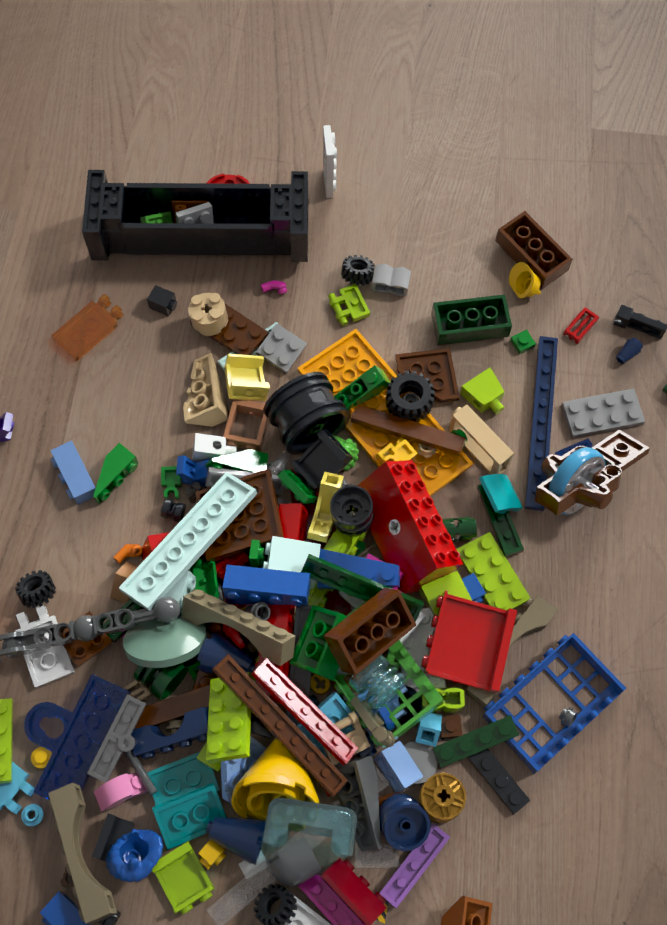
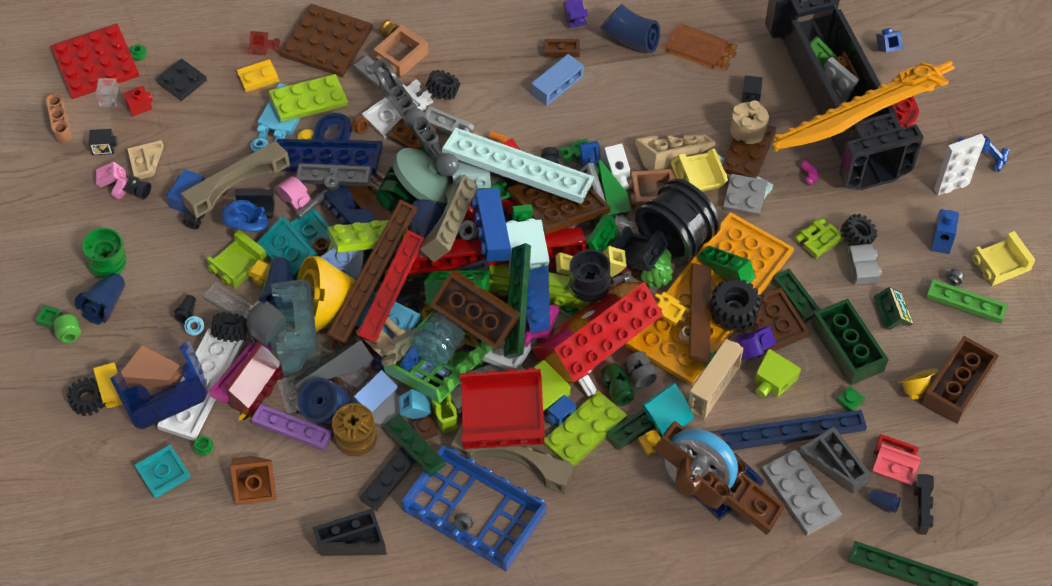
camera: 75 degrees right, 10 degrees down
green slope [93,443,139,504] -> none
none -> reddish brown plate [312,237,330,255]
none -> black wedge [312,508,387,556]
none -> dark orange plate [352,116,369,133]
none -> light grey plate [425,106,474,135]
none -> reddish brown plate [545,39,580,57]
none -> dark blue brick [600,4,660,53]
none -> dark grey wheel [623,351,658,389]
none -> yellow tile [638,429,661,457]
none -> dark purple brick [728,325,776,360]
none -> light orange piece [773,60,955,152]
none -> dark green plate [773,268,821,323]
none -> dark grey wedge [800,427,871,493]
none -> coral plate [872,444,921,486]
none -> dark green panel [874,287,914,330]
none -> blue brick [876,28,903,52]
none -> bright green plate [926,280,1008,324]
none -> blue torso [931,209,959,254]
none -> dark grey plate [946,269,964,286]
none -> blue pin [957,135,1010,172]
none -> light yellow panel [972,231,1035,286]

